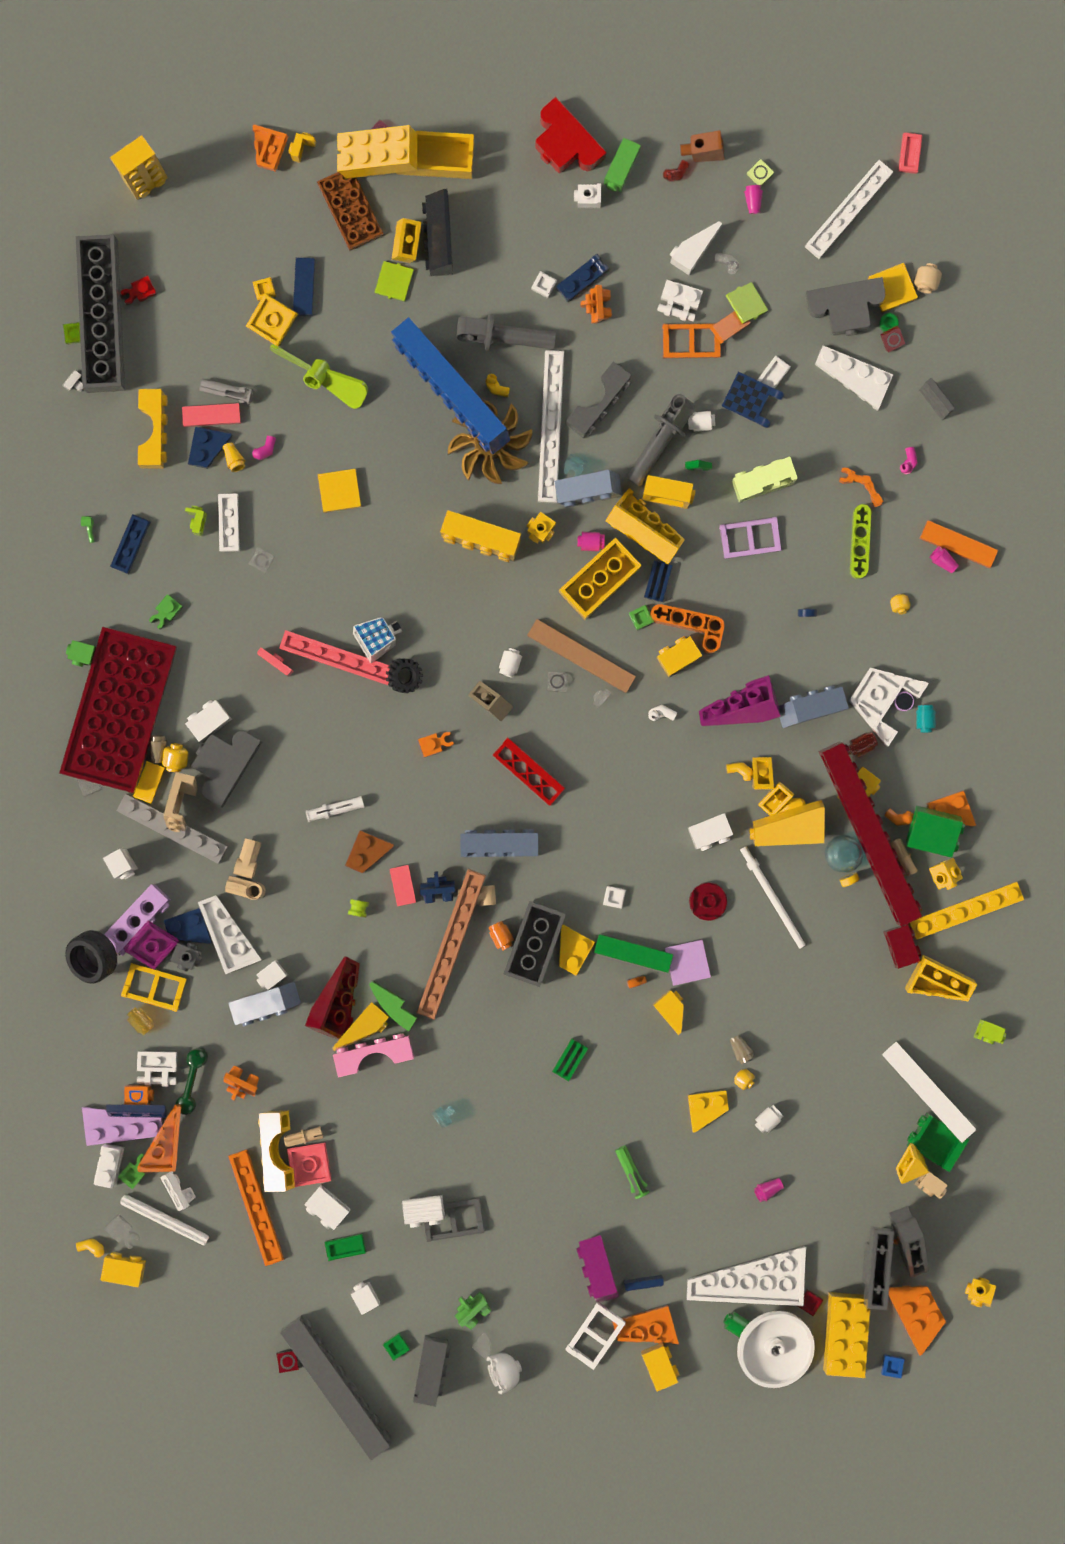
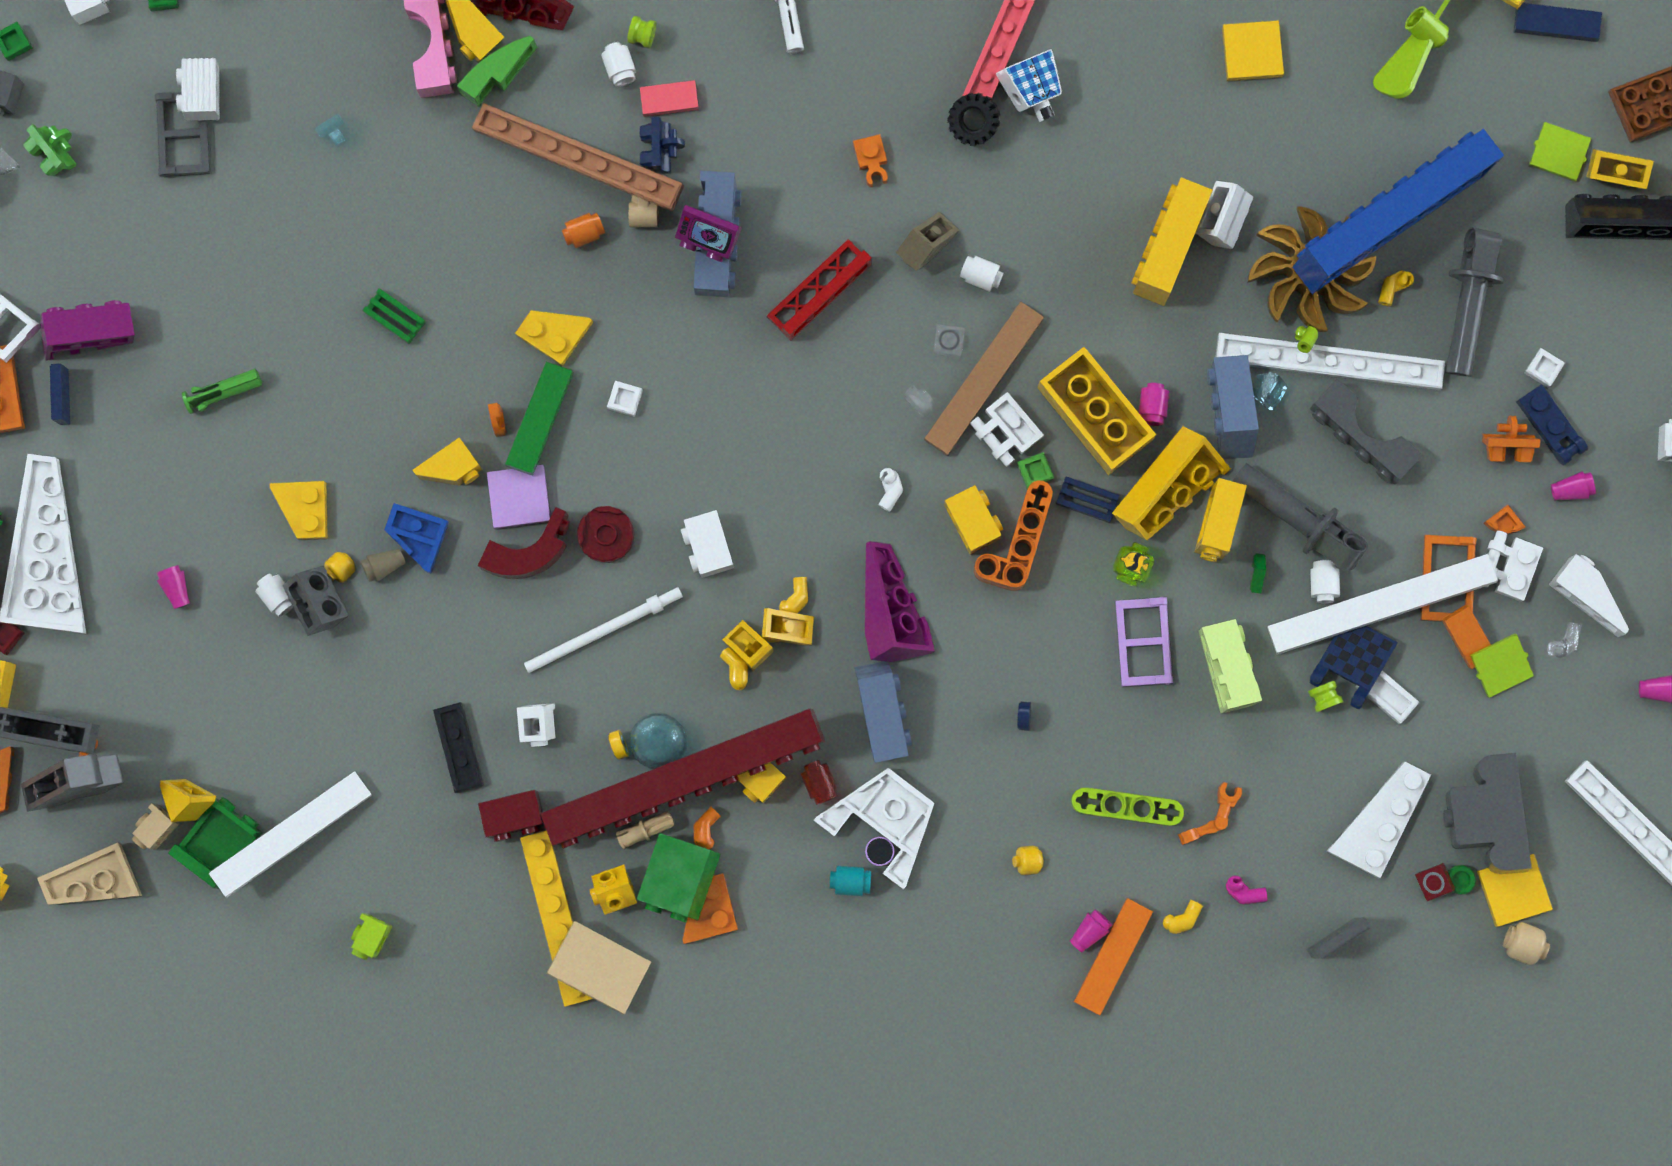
camera: 100 degrees right, 5 degrees down
dark orange wing [345,831,394,873] -> none
dark grey brick [504,901,566,987] -> none
yellow brick [526,512,556,544] -> none
yellow slope [749,800,825,846] -> none
yellow wedge [905,954,977,1001] -> none
none -> tan wing [37,843,142,905]
none -> dark grey brick [282,566,348,636]
none -> blue wing [384,503,449,574]
none -> black tile [433,702,484,793]
none -> dark red arch [478,507,570,579]
none -> white brick [517,703,556,747]
none -> tan tile [546,921,651,1014]
none -> white brick [601,42,636,87]
none -> slope [675,205,742,262]
none -> white plate [970,392,1044,467]
none -> clear neon green head [1112,542,1155,587]
none -> yellow arm [1163,900,1203,934]
none -> white brick [1195,181,1253,249]
none -> white tile [1267,554,1498,655]
none -> lime arm [1295,326,1318,353]
none -> lime wheel [1308,680,1344,712]
none -> orange tile [1484,505,1526,534]
none -> dark pink cone [1551,471,1596,501]

